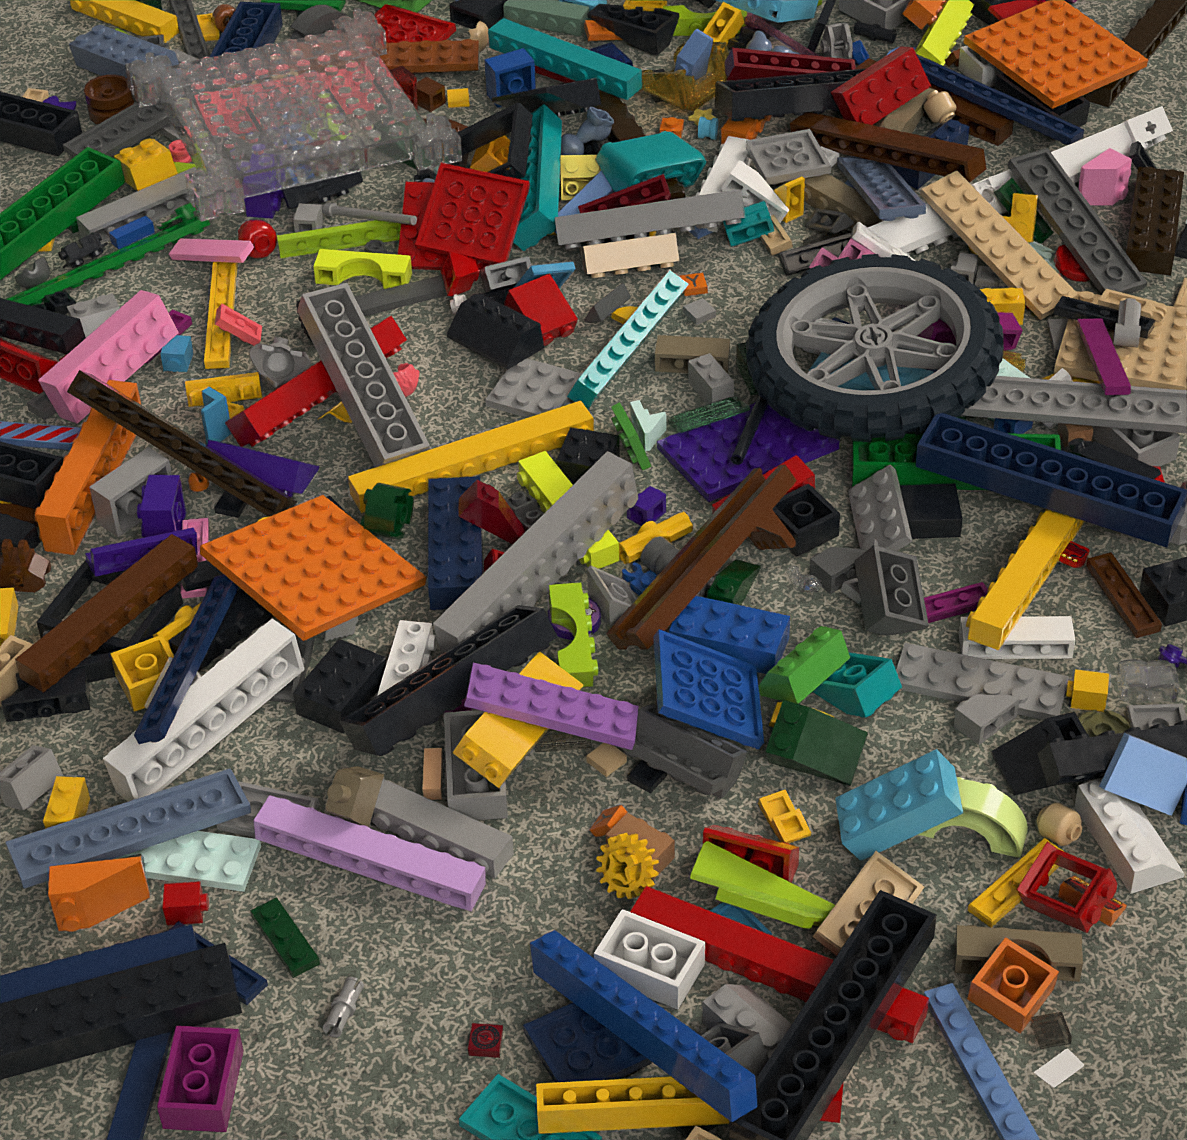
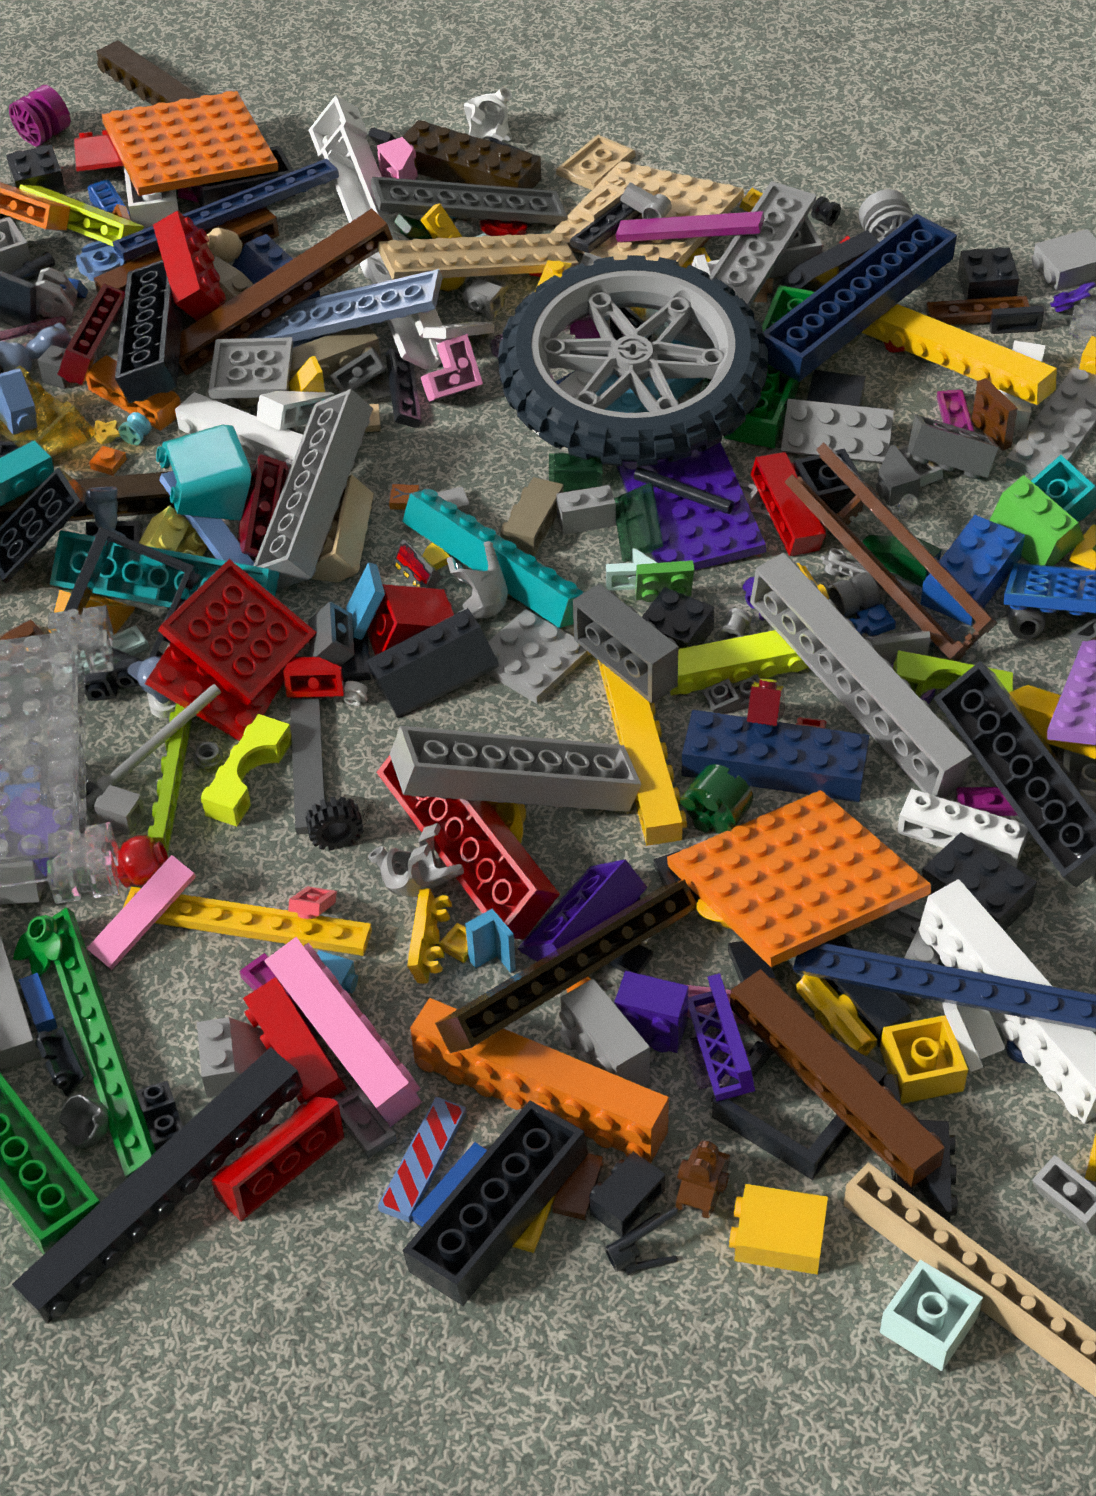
camera: 75 degrees left, 5 degrees up
none -> light grey piece [446,541,508,619]
none -> dark grey brick [573,583,679,704]
none -> reddish brown plate [972,378,1018,451]
none -> black tile [989,306,1044,334]

